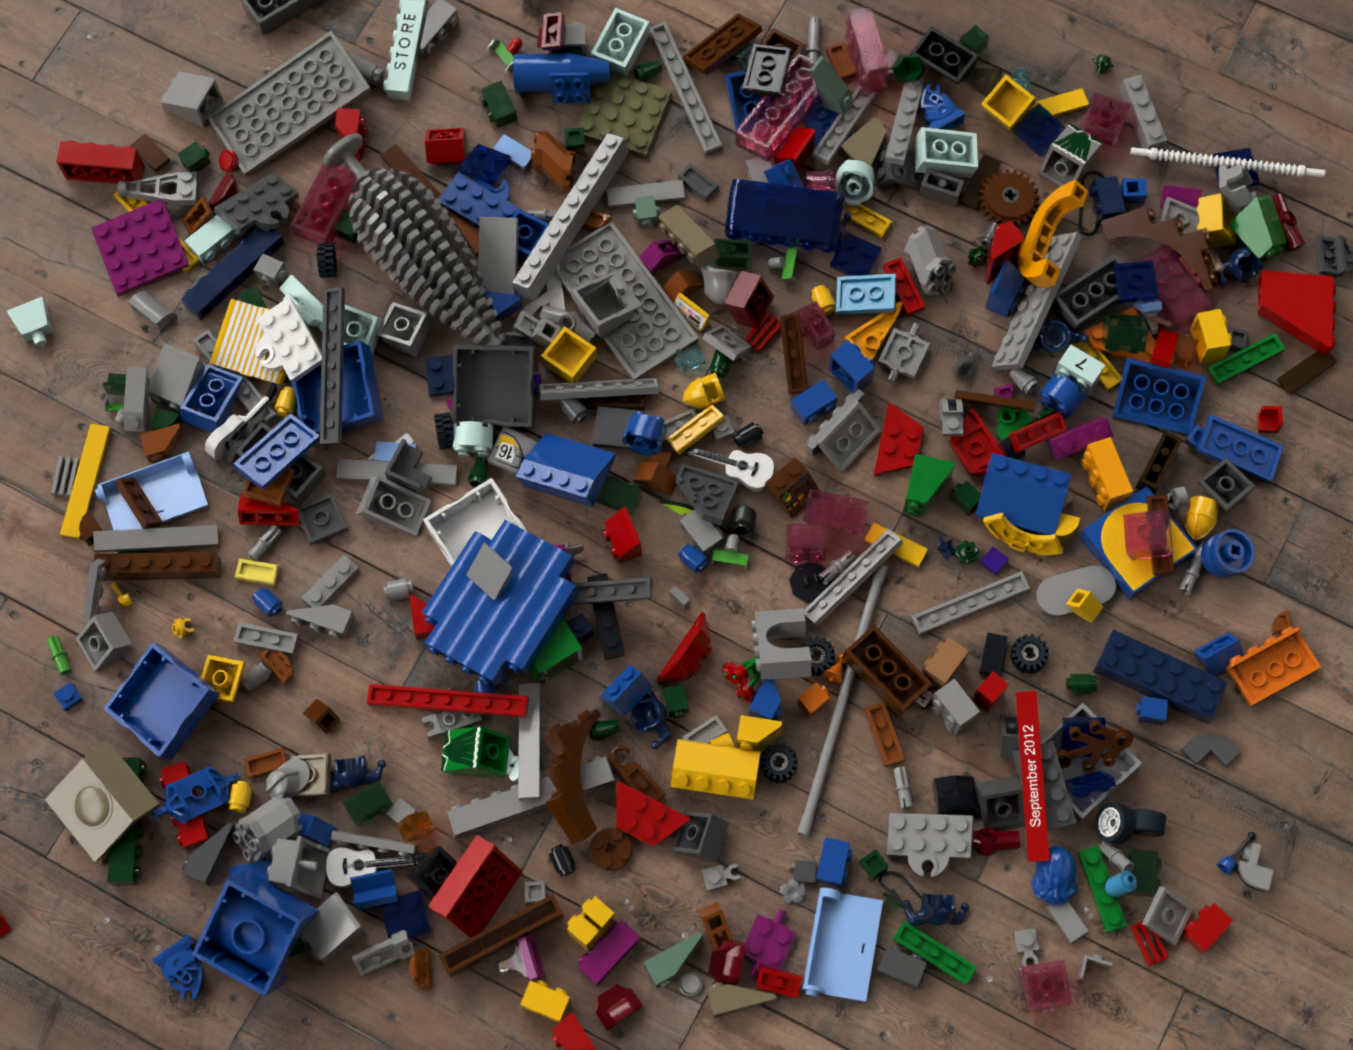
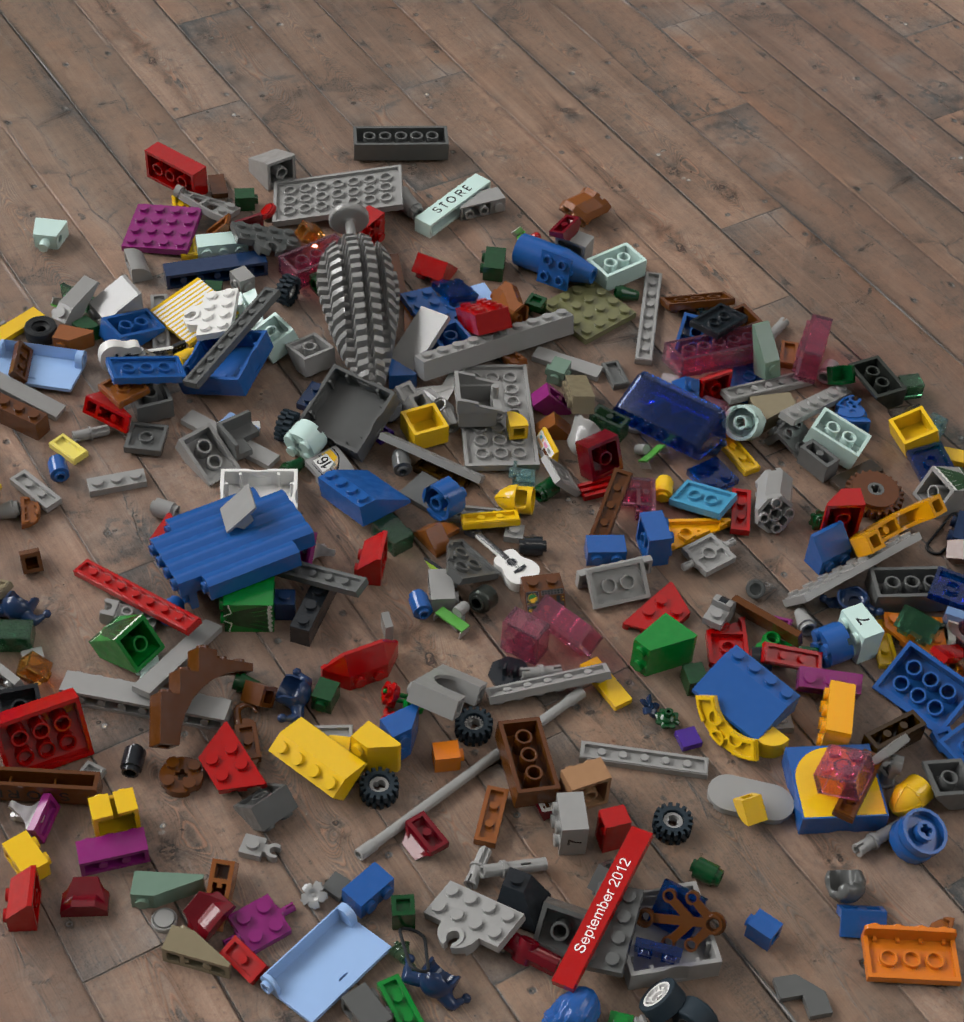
camera: 25 degrees right, 25 degrees down
light grey slope [286,605,355,639] -> none
blue slope [599,665,652,717] -> none
orange piece [824,653,846,683] -> none
black tile [979,632,1008,676] -> none
dark blue brick [1093,629,1228,724] -> none
none -> black tyre [24,316,57,346]
none -> reddish brown brick [240,680,278,708]
none -> clear orange brick [294,220,325,247]
none -> dark red slope [402,811,449,860]
none -> red brick [455,298,512,336]
none -> light grey pin [479,857,548,879]
none -> yellow brick [506,411,529,440]
none -> dark grey hair [825,870,866,904]
none -> light grey tile [870,733,910,765]

